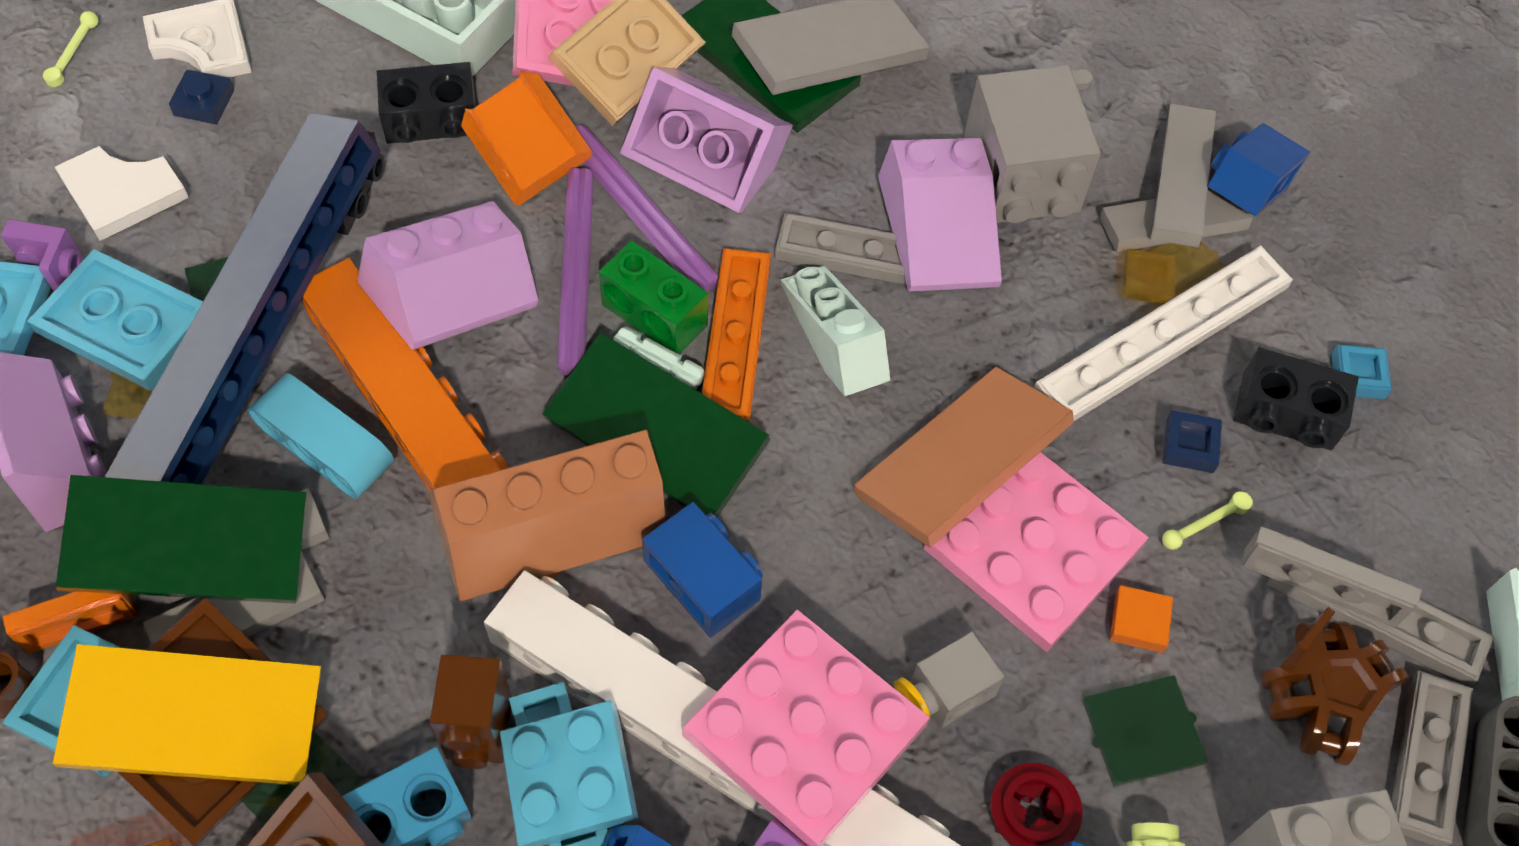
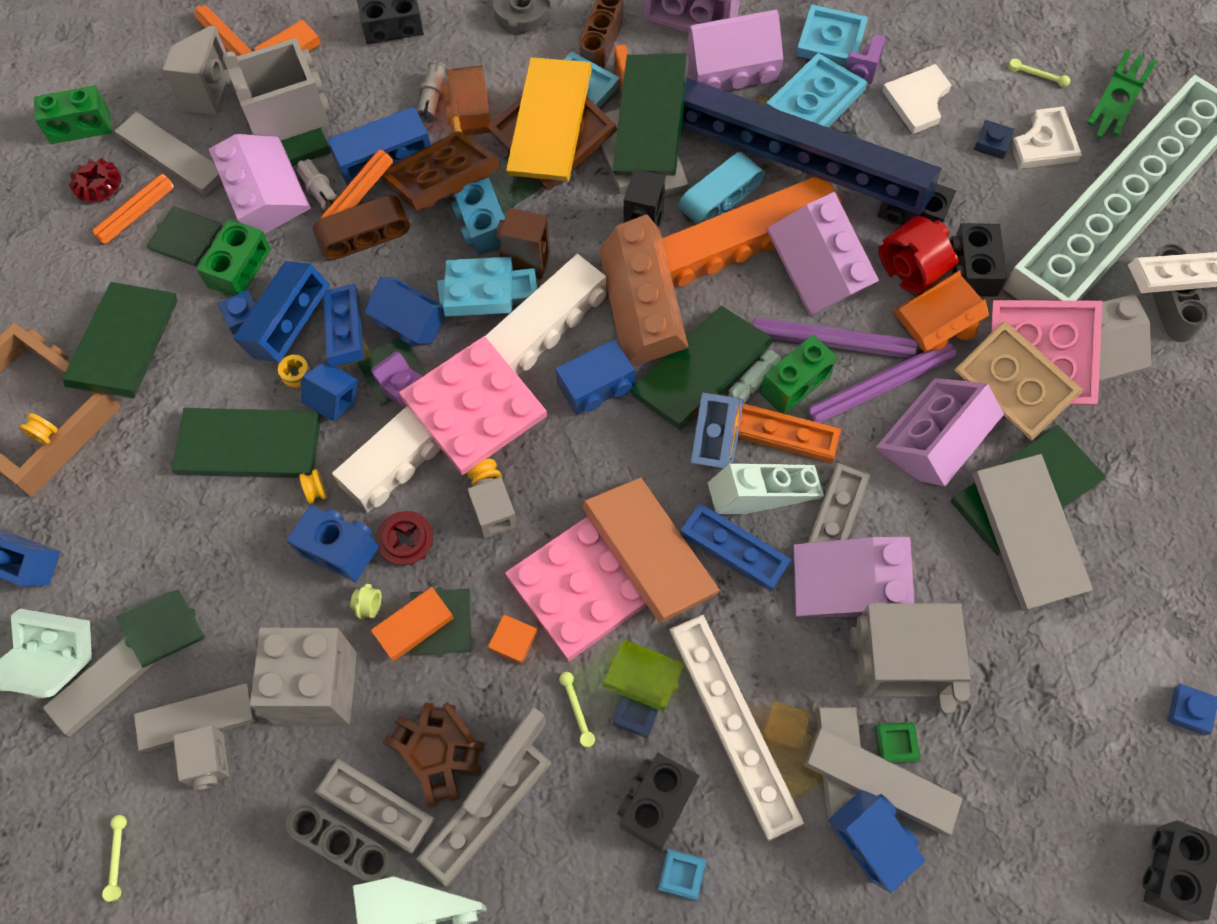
camera: 105 degrees right, 5 degrees up
none -> orange tile [371,587,454,662]
none -> clear neon green piece [602,640,684,712]
none -> black brick [623,168,666,228]
none -> blue plate [680,503,792,592]
none -> medium blue brick [691,392,744,468]
none -> green tile [874,722,921,764]
none -> red brick [878,216,958,294]

